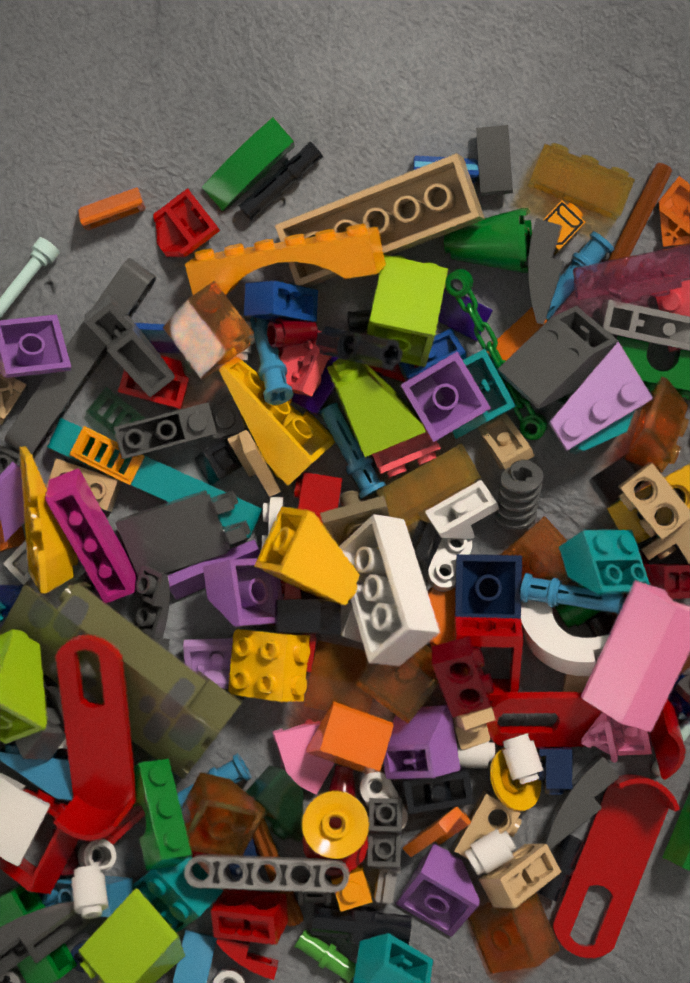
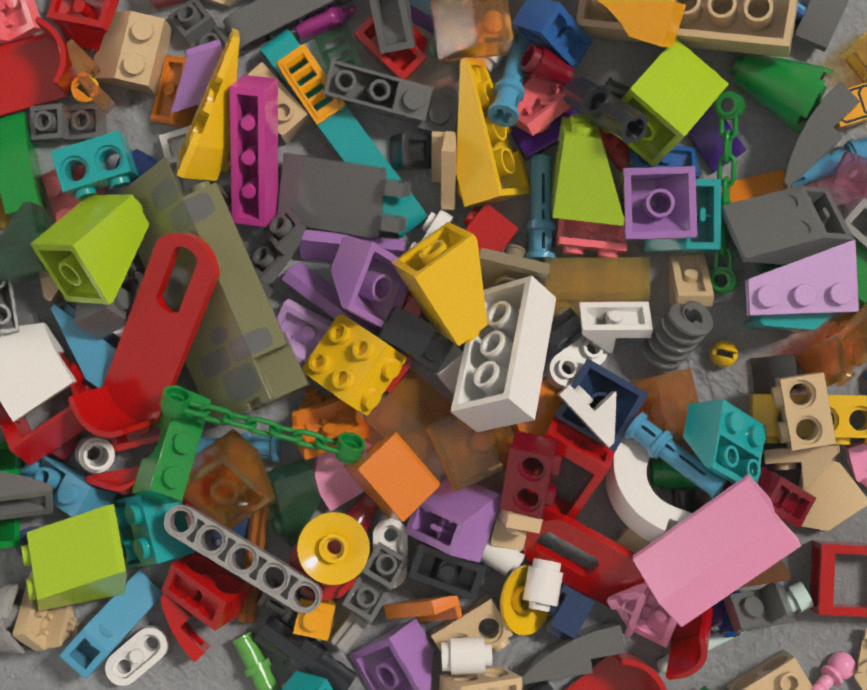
camera: 25 degrees right, 0 degrees up
white brick [71,865,108,918] -> none
none -> red slope [86,466,140,496]
none -> green piece [159,385,366,465]
none -> medium lavender tile [281,261,378,334]
none -> orange slope [291,387,370,460]
none -> magenta piece [295,5,357,42]
none -> white slope [557,385,616,447]
none -> yellow hinge [708,340,738,368]

